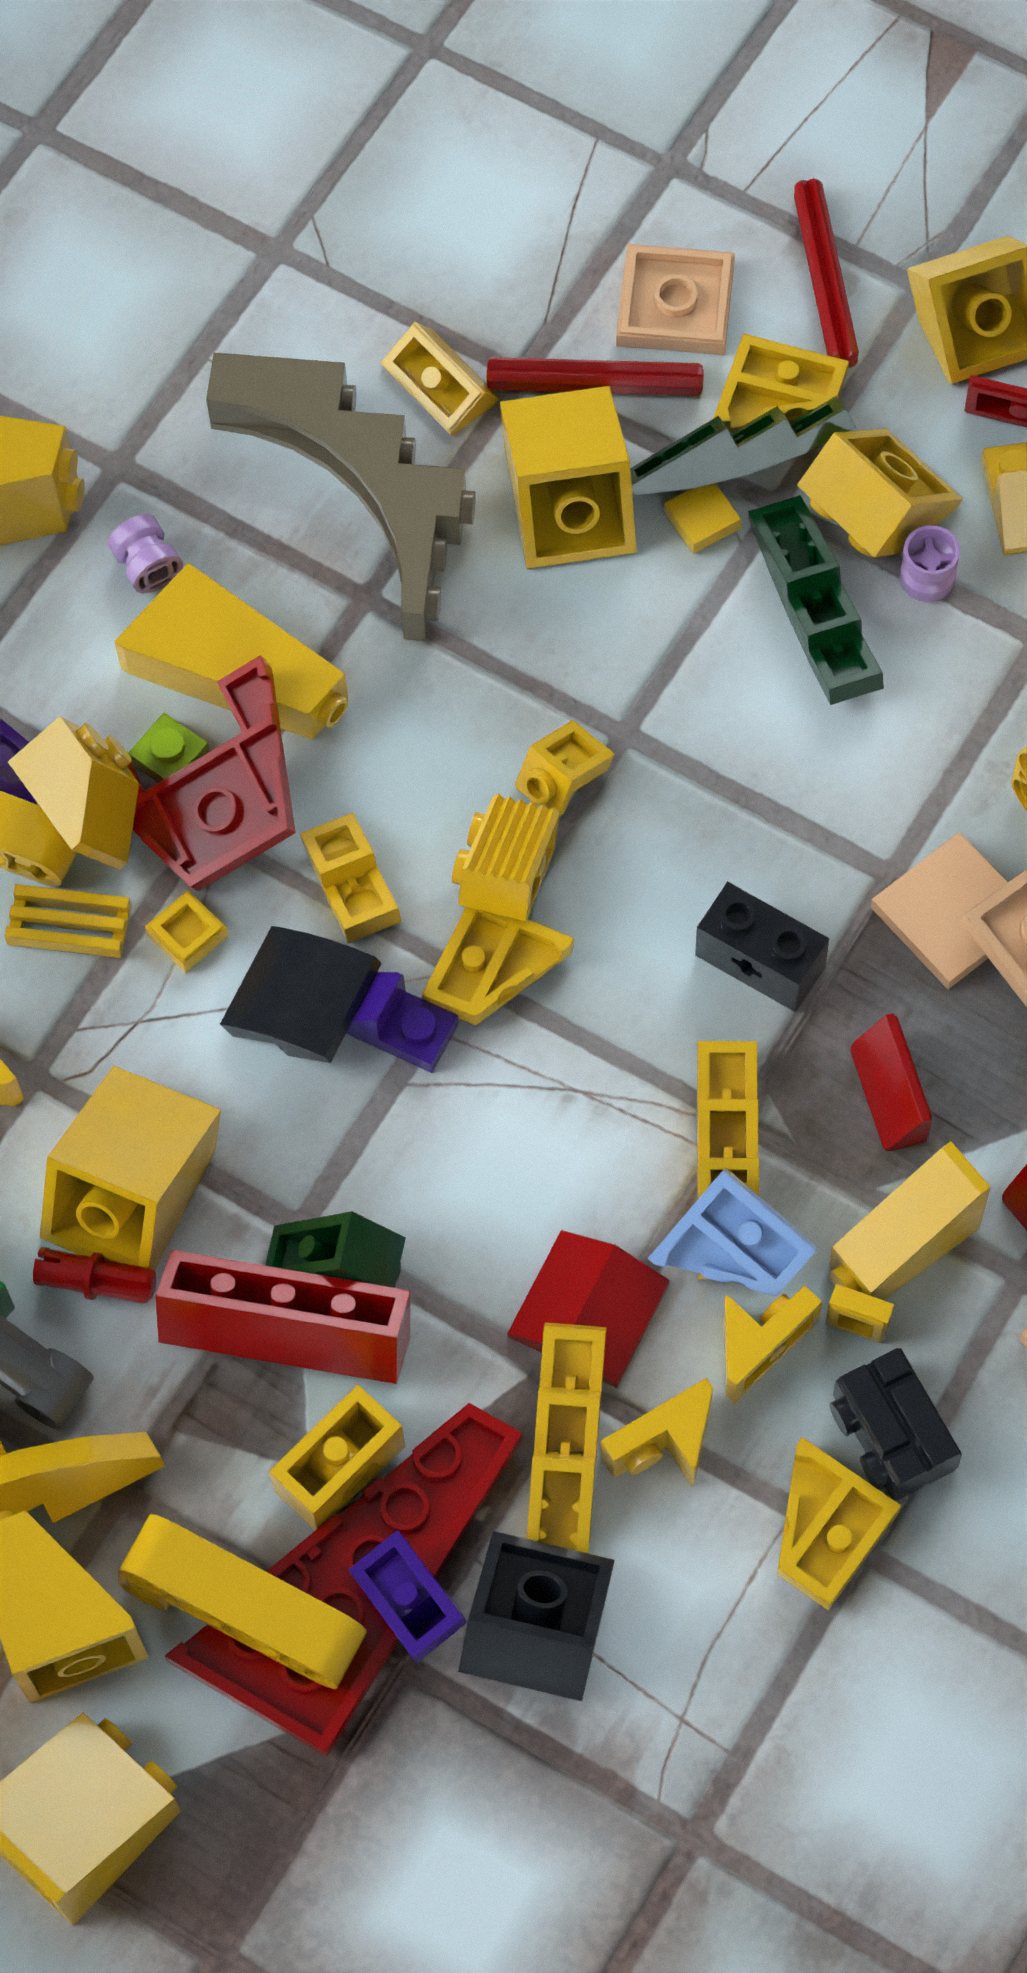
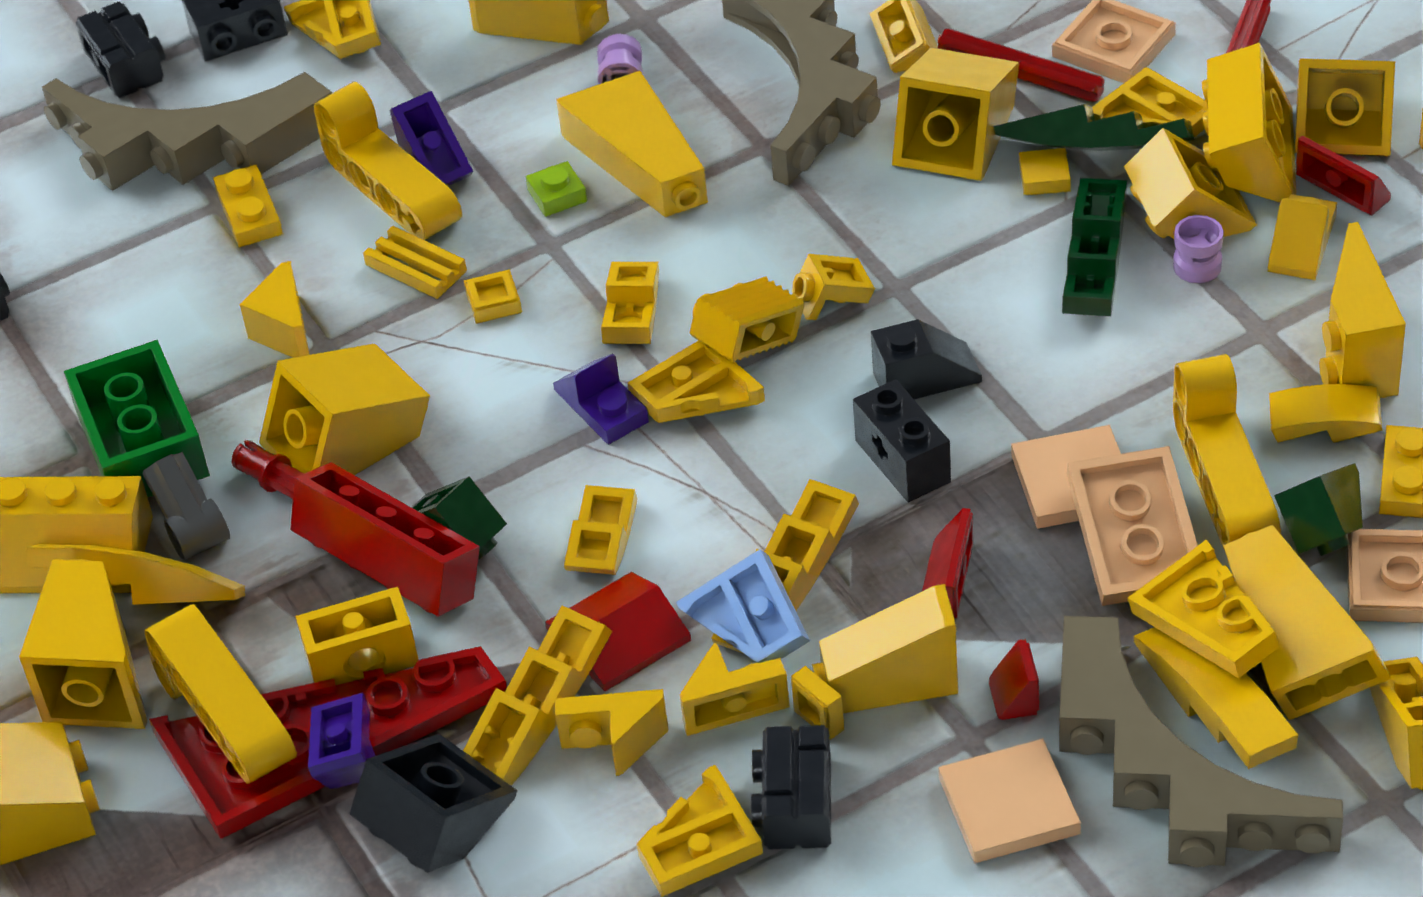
camera: 30 degrees right, 20 degrees down
yellow slope [8,716,139,870] -> none
wing [127,655,296,891] -> none
black slope [220,926,382,1063] -> none
none -> yellow slope [564,485,638,575]
none -> black slope [870,319,982,399]
none -> yellow slope [1202,43,1297,203]

